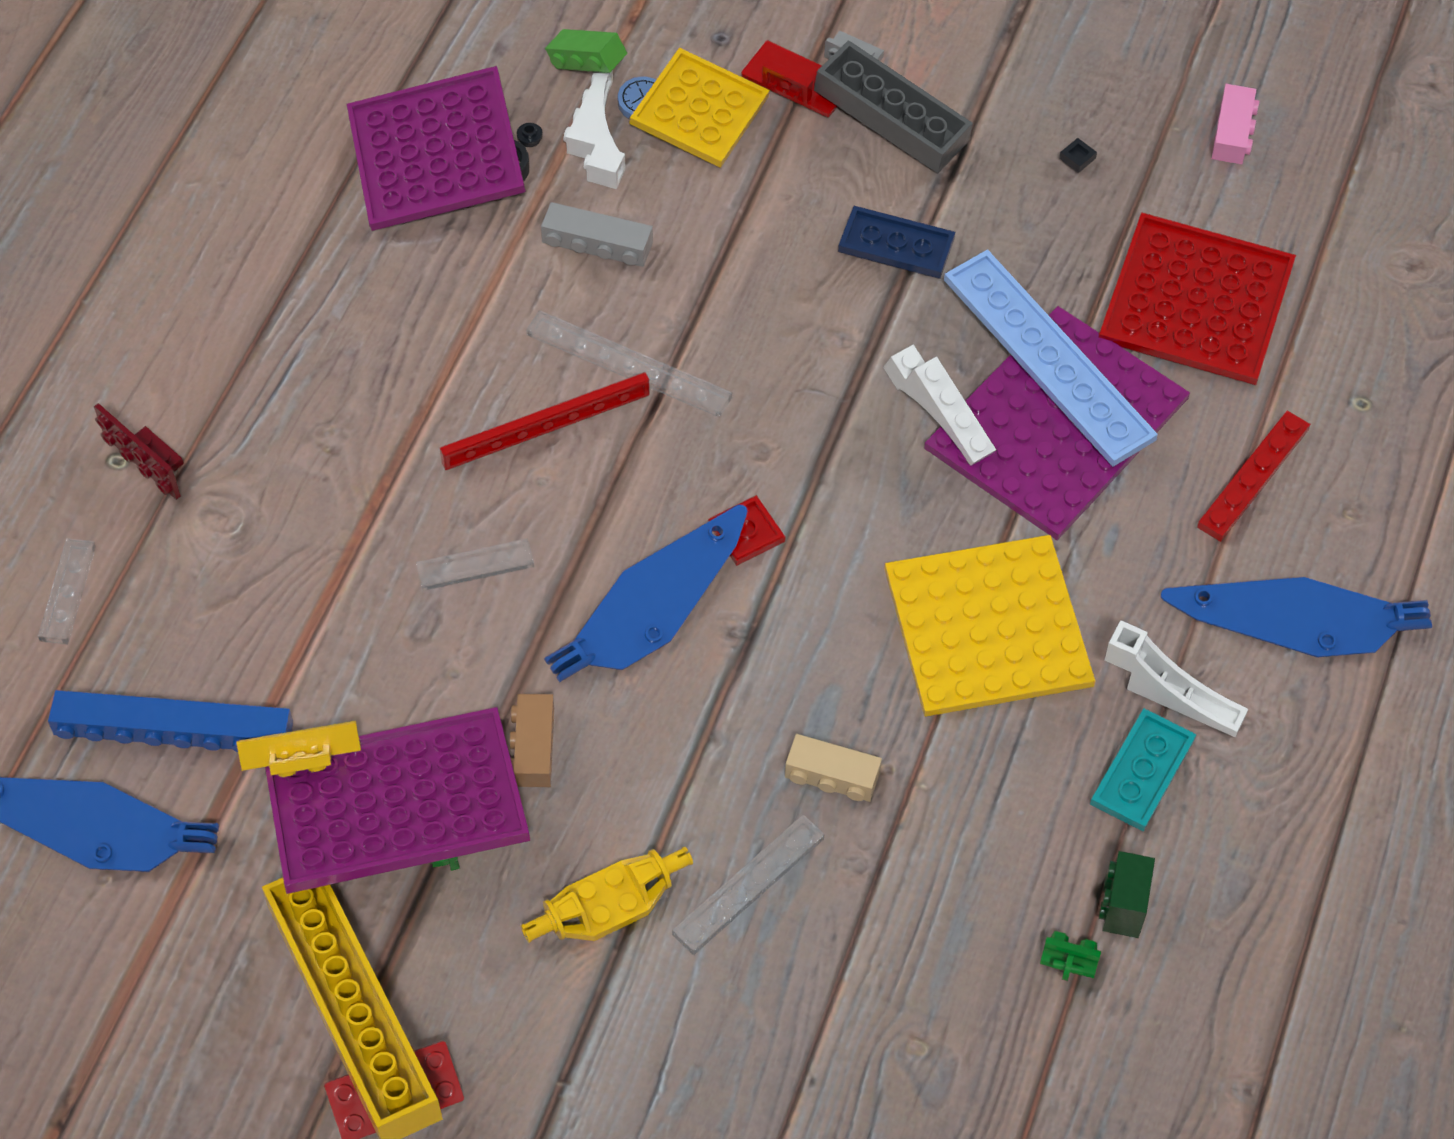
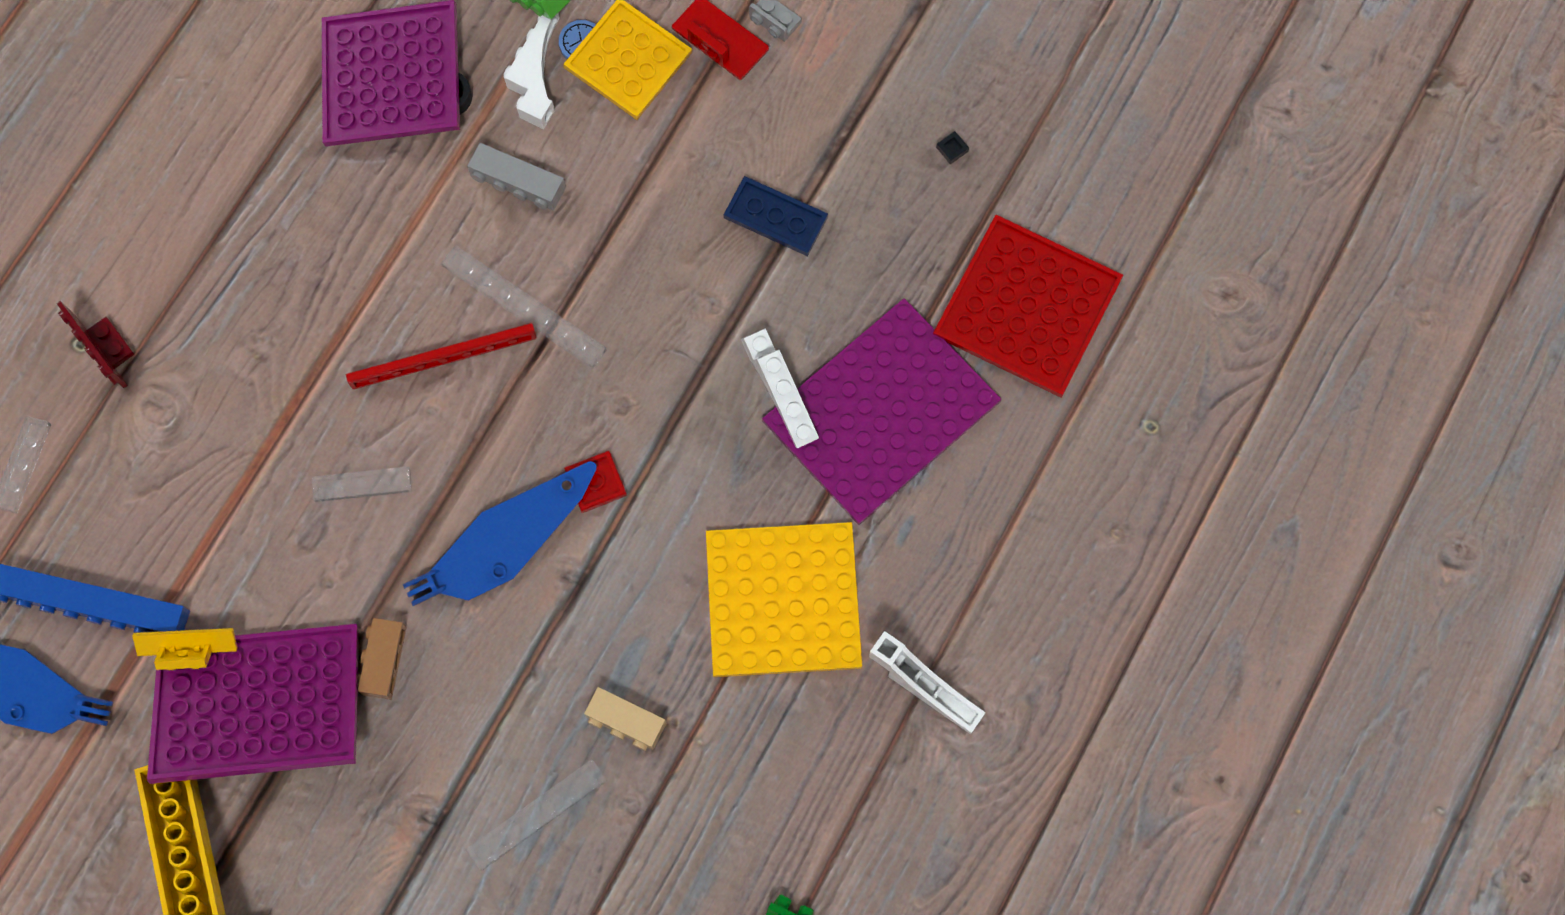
camera: 10 degrees right, 15 degrees up
black plate [517,123,543,147] -> none
yellow plate [520,846,693,943] -> none
dark grey brick [814,40,973,173] -> none
light blue plate [944,249,1158,467] -> none
teal plate [1090,708,1197,832] -> none
dark green brick [1098,851,1155,939] -> none
blue wing [1161,577,1432,657] -> none
red plate [1197,410,1311,542] -> none
bright pink brick [1211,84,1259,164] -> none

